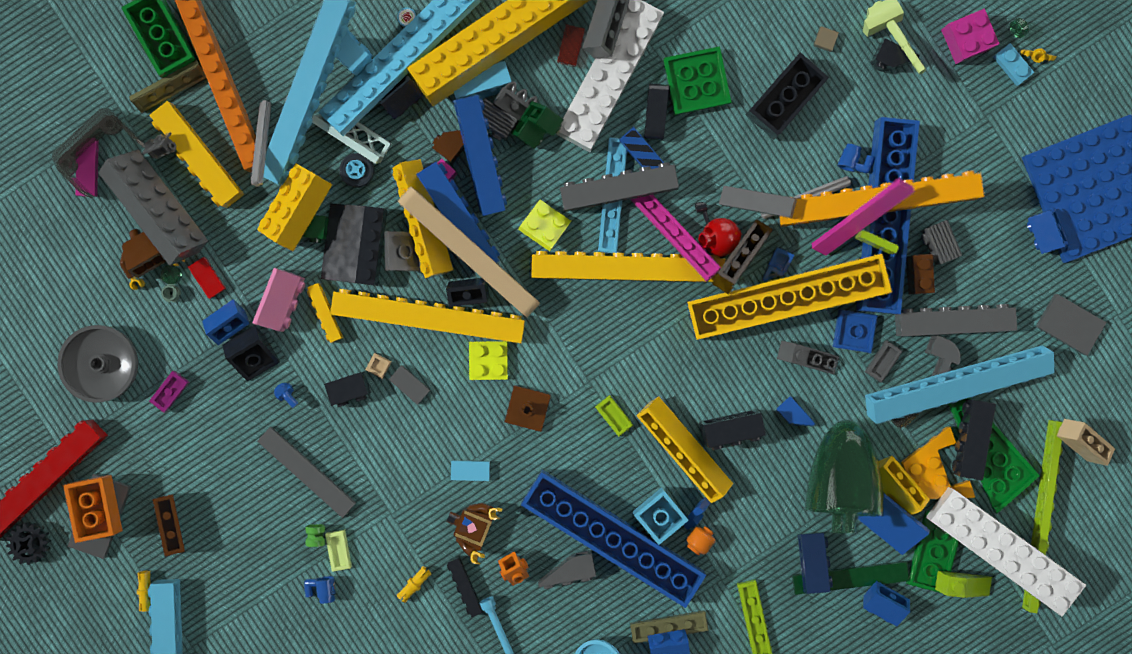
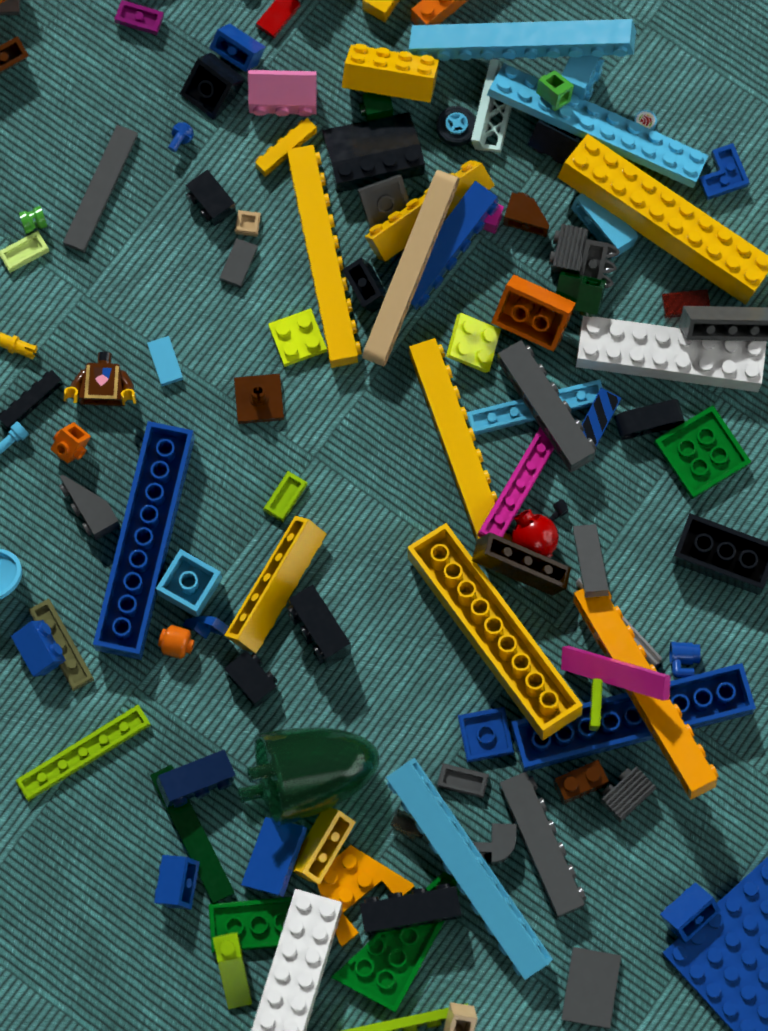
camera: 70 degrees right, 15 degrees down
light grey axle [251,100,271,187] -> none
blue brick [453,95,507,216] -> none
blue slope [762,246,794,282] -> none
blue slope [776,396,815,427] -> none
dark grey slope [777,341,839,375] -> none
none -> black brick [224,651,278,708]
none -> orange brick [491,275,576,352]
none -> bright green brick [536,70,574,112]

